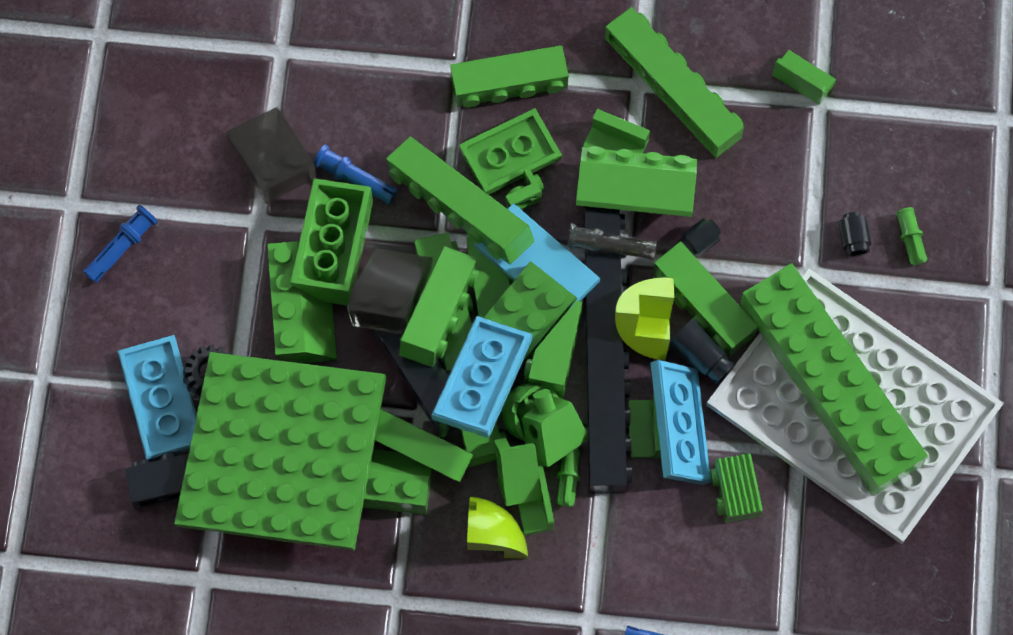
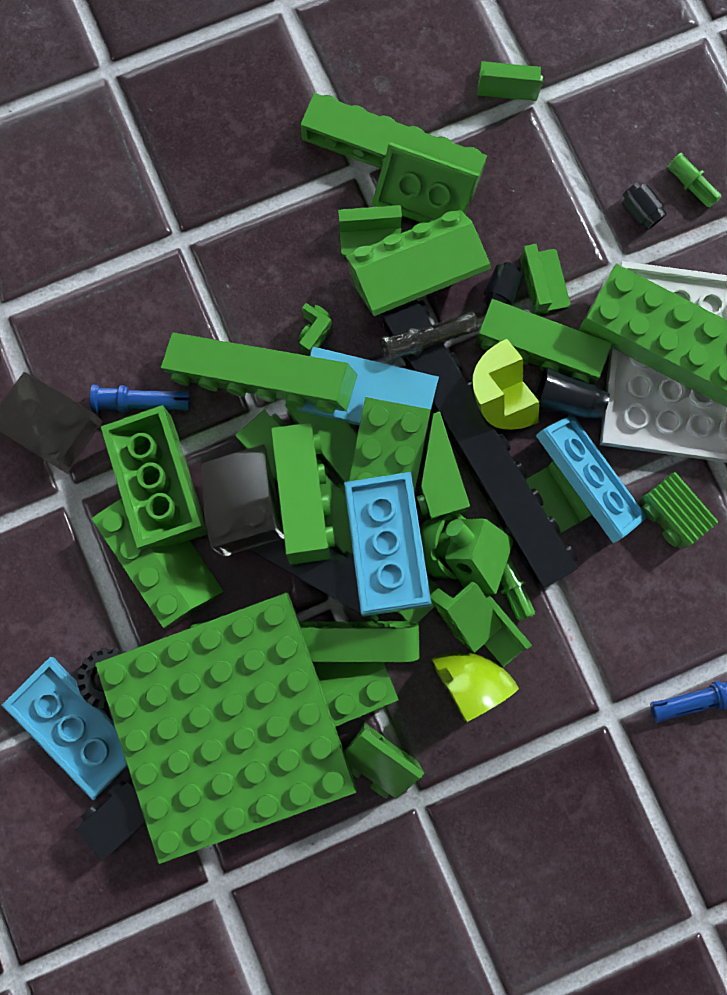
camera: 30 degrees left, 10 degrees up
bright green brick [450,45,569,108] -> none
bright green plate [459,108,562,195] -> none
none -> bright green slope [344,722,424,799]
none -> bright green tile [371,142,479,223]
none -> bright green panel [519,243,571,315]

